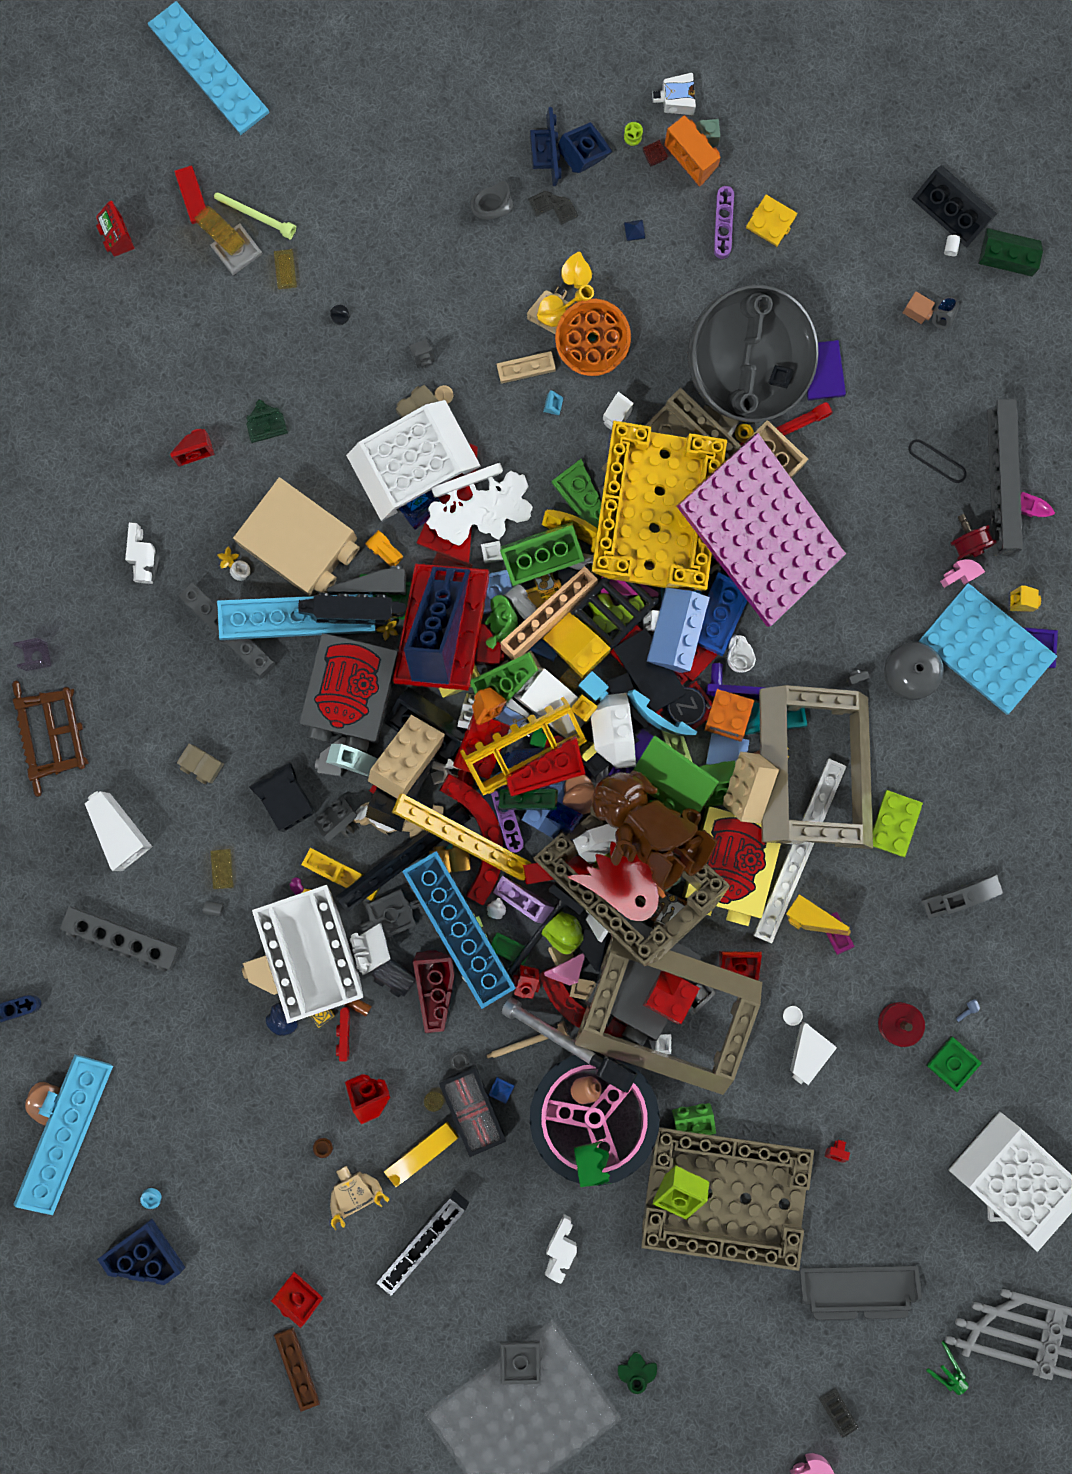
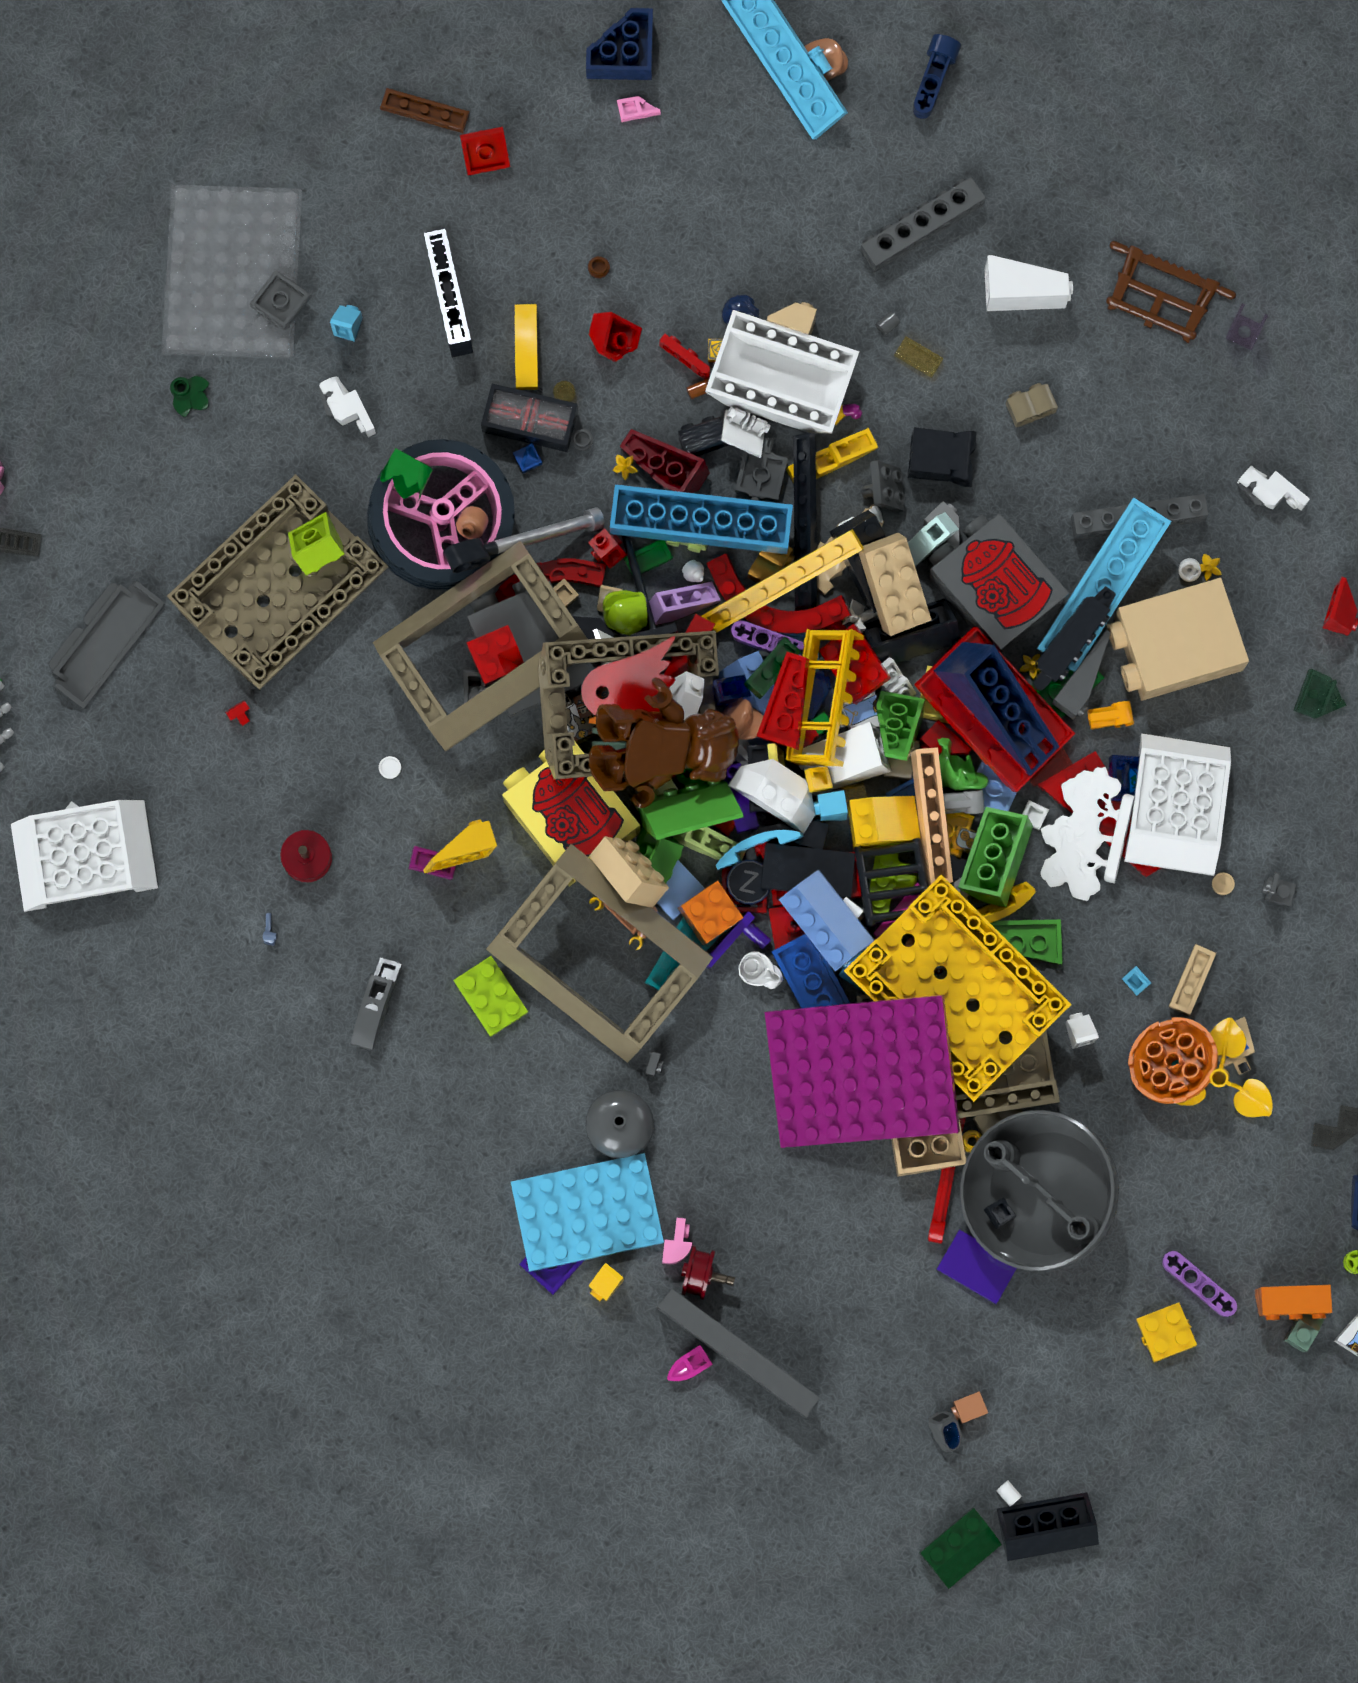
camera: 130 degrees right, 5 degrees down
medium azure tile [140,1188,162,1209] -> none
tan torso [330,1166,389,1230] -> none
dark tan brick [396,385,439,418] -> none
orange slope [472,687,507,725] -> none
tan piece [487,1021,570,1058] -> none
bright pink slope [544,953,584,986] -> none
dark blue slope [624,220,645,241] -> none
clear red plate [642,140,668,167] -> none
white slope [649,1034,671,1054] -> none
bright green bracket [672,1103,716,1135] -> none
red slope [719,951,762,980] -> none
white plate [753,759,847,943] -> none
white slope [790,1022,837,1085] -> none
black piece [908,439,966,483] -> none
green plate [926,1036,982,1092] -> none
none -> medium azure slope [330,305,363,342]
none -> yellow plant [613,455,638,480]
none -> bright pink tile [617,96,661,122]

